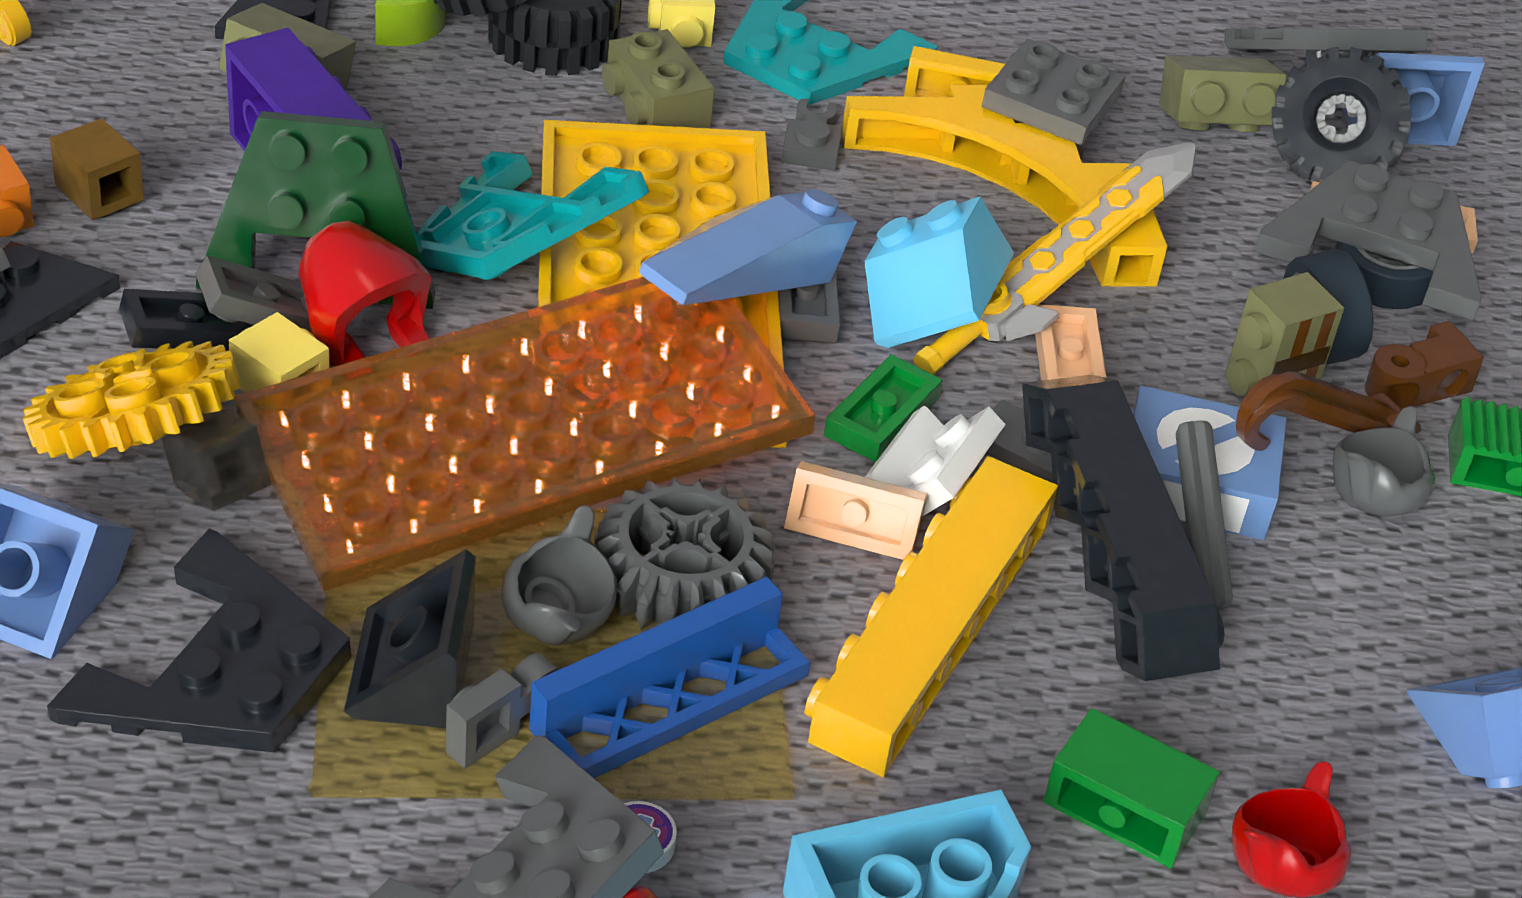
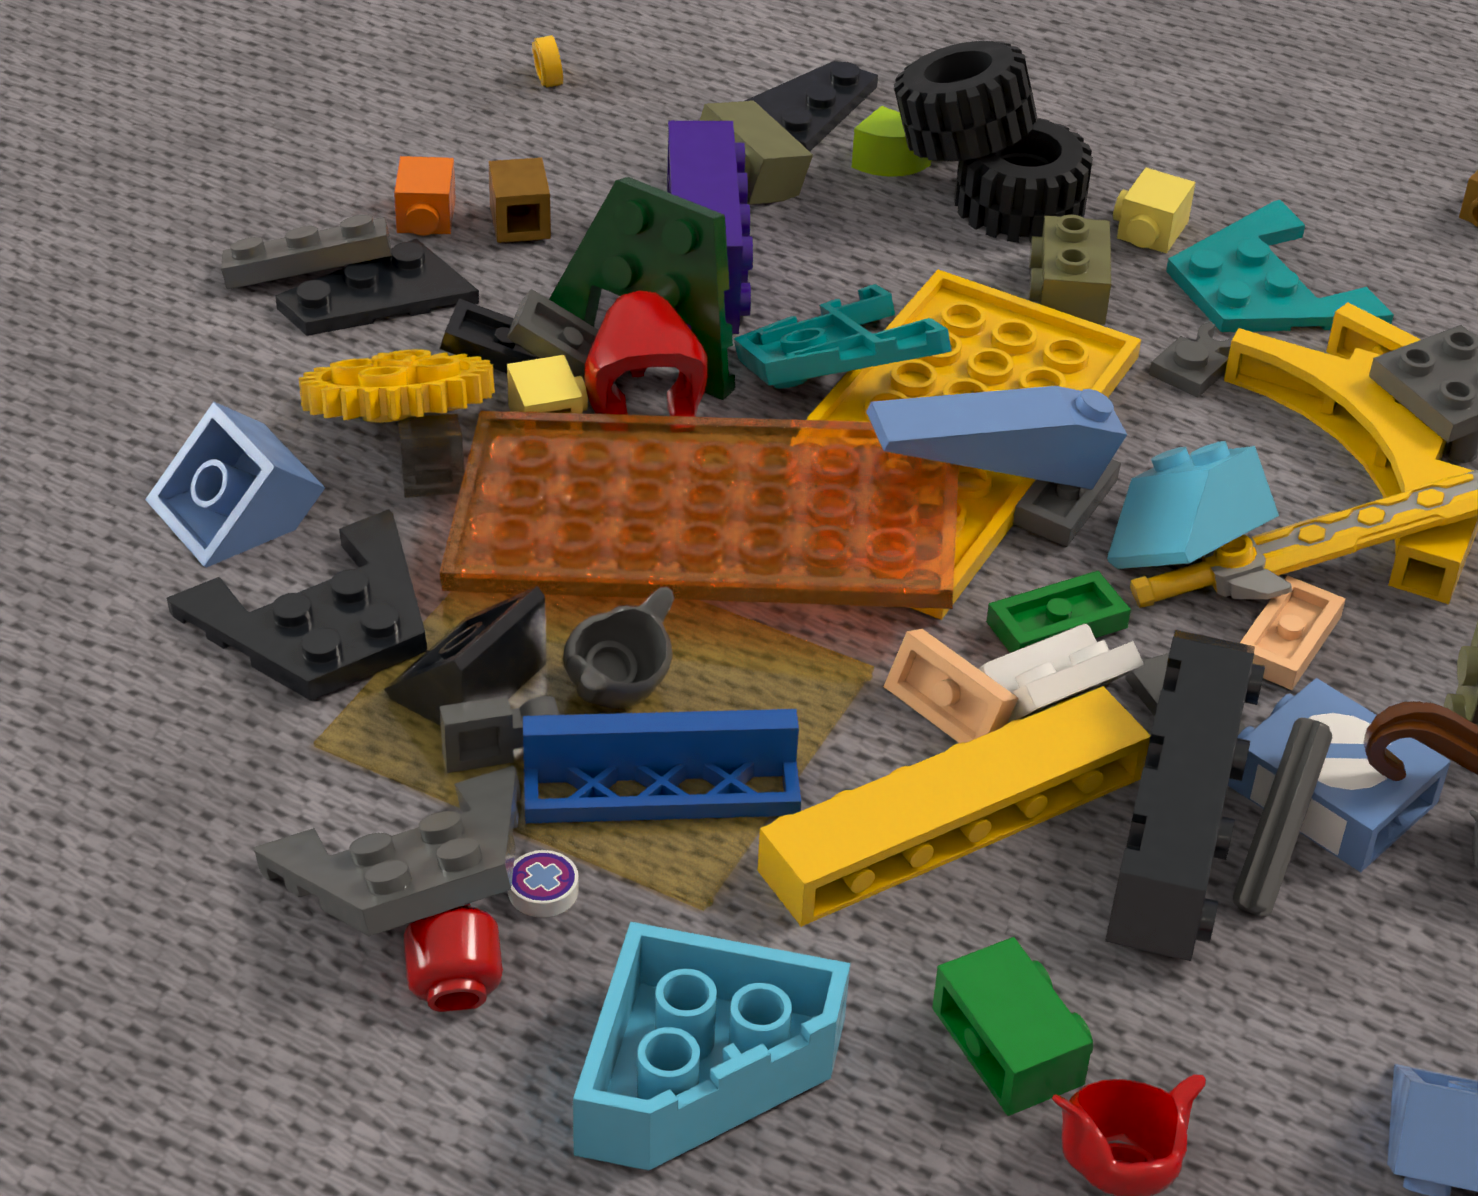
camera: 35 degrees right, 0 degrees up
dark grey gear [594,477,775,629] -> none

